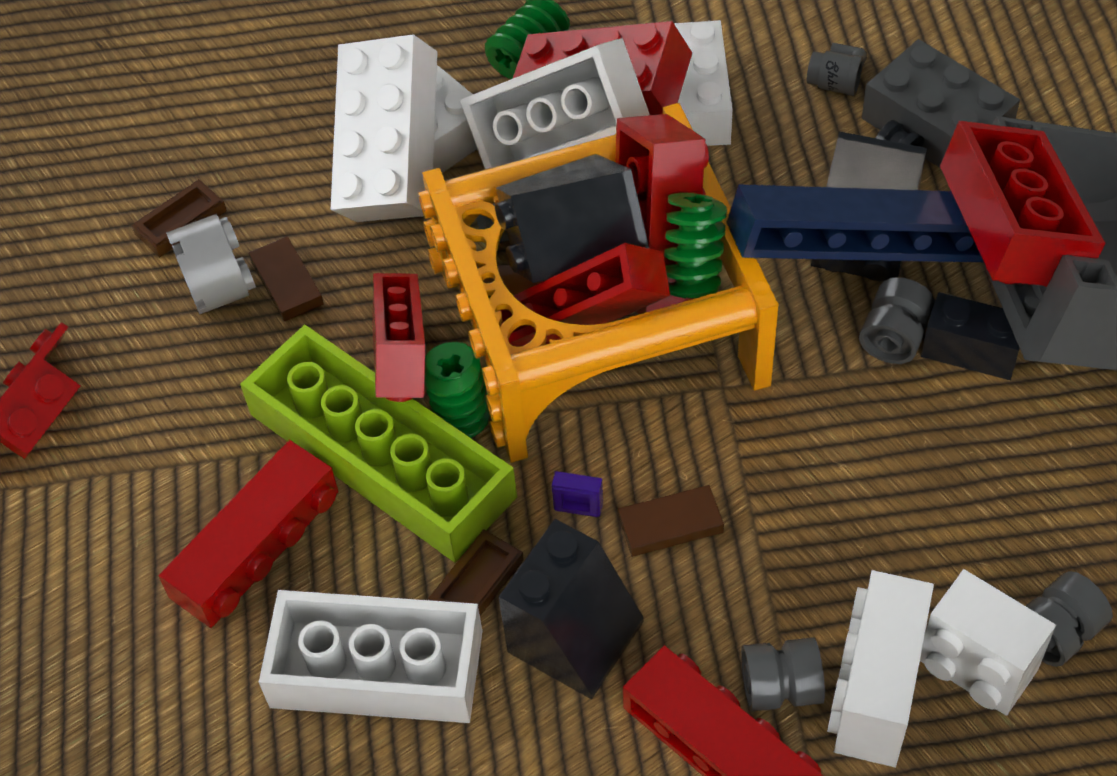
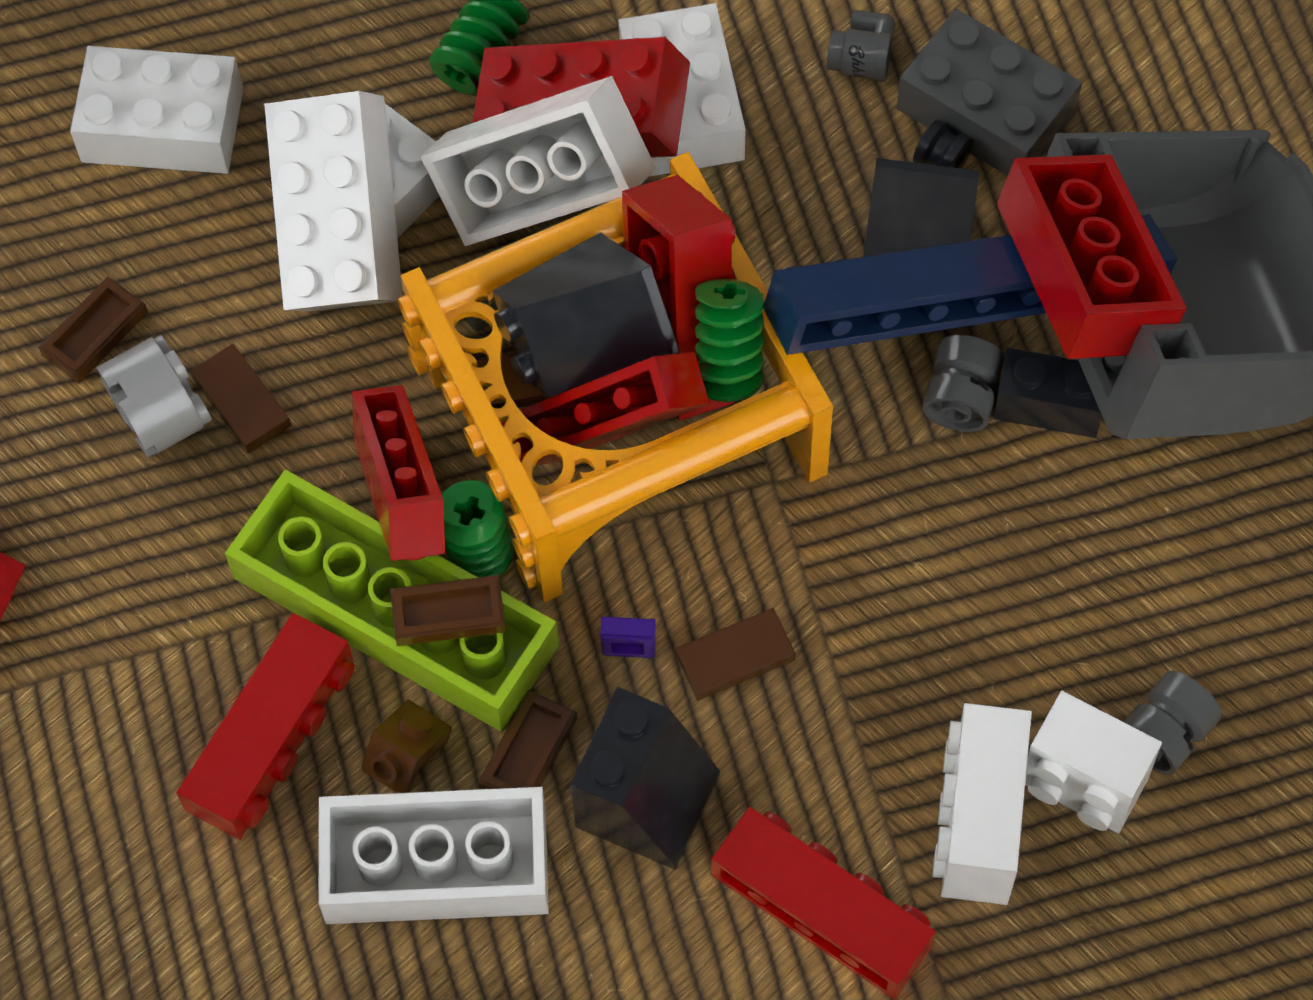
camera: 10 degrees left, 10 degrees up
dark grey wheel [741,637,825,712] -> none
none -> white brick [70,46,243,174]
none -> reddish brown bracket [362,699,452,793]
none -> reddish brown tile [390,575,506,646]

